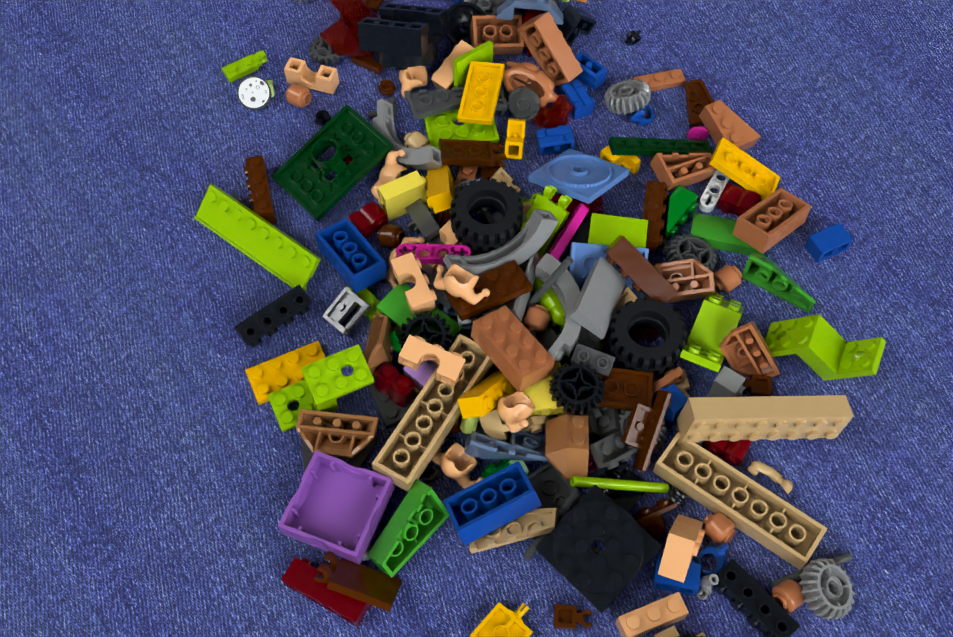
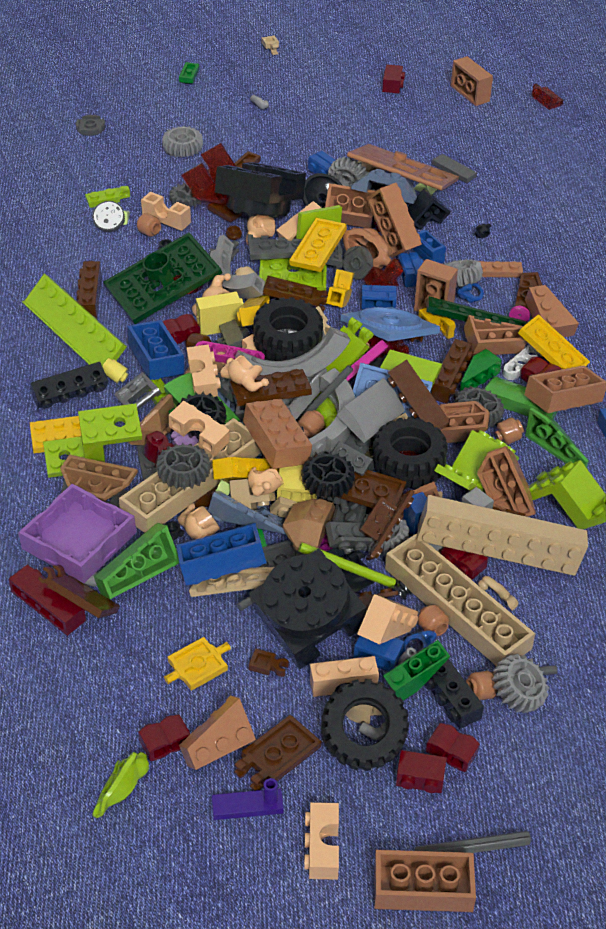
camera: 10 degrees right, 15 degrees down
none -> light yellow brick [102,358,129,384]
none -> dark grey gear [156,443,211,490]
none -> green slope [383,640,450,701]
none -> nougat brick [414,259,458,312]

